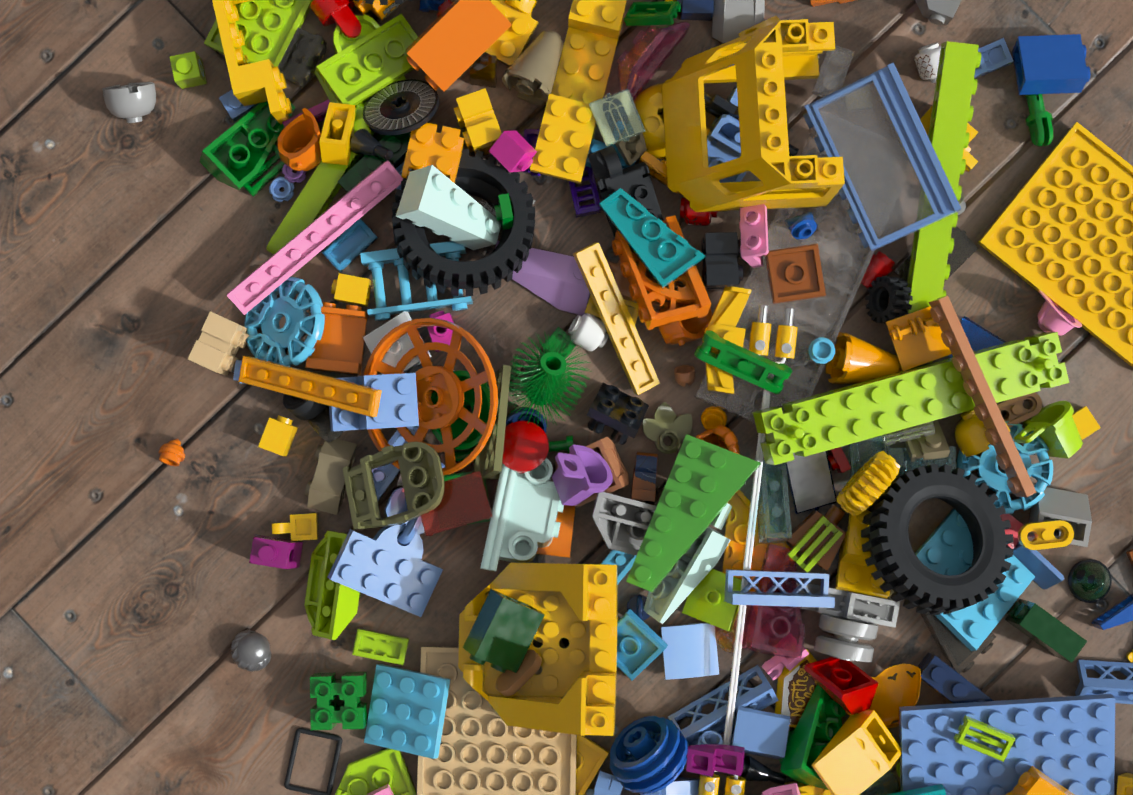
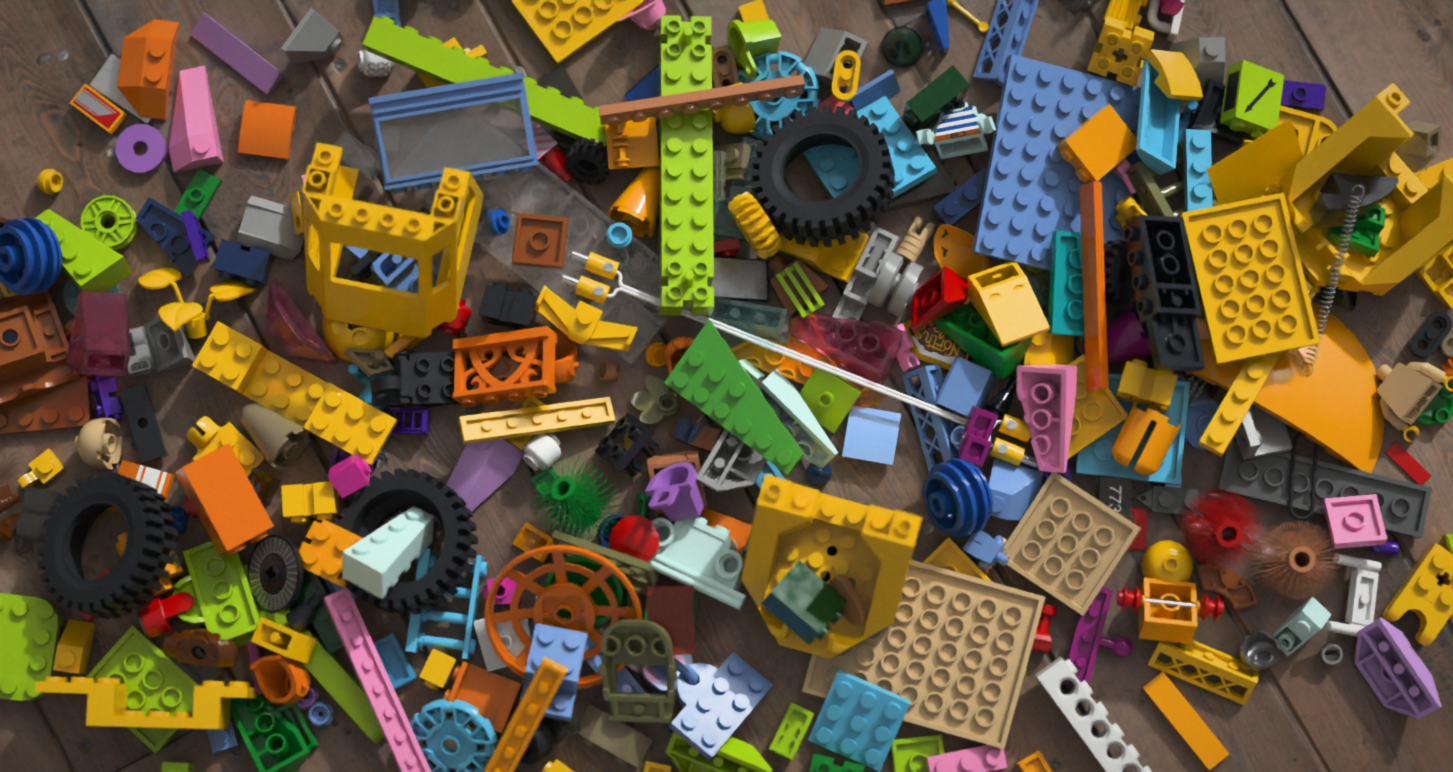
camera: 75 degrees left, 5 degrees down
green plate [494,193,513,230] -> none
clear light blue piece [589,89,646,147] -> none
teal wing [599,188,705,289] -> none
dark azure plate [617,609,668,681] -> none
green tile [624,1,681,26] -> none
green plate [694,330,793,394] -> none
fence [724,569,835,608] -> none
bright pink bracket [739,204,769,268] -> none
lime tile [953,715,1016,762] -> none
none -> reddish brown piece [162,629,238,668]
none -> light orange slope [512,522,554,565]
none -> sticker [518,125,558,159]
none -> tan hinge [895,216,937,264]
none -> torso [916,101,996,159]

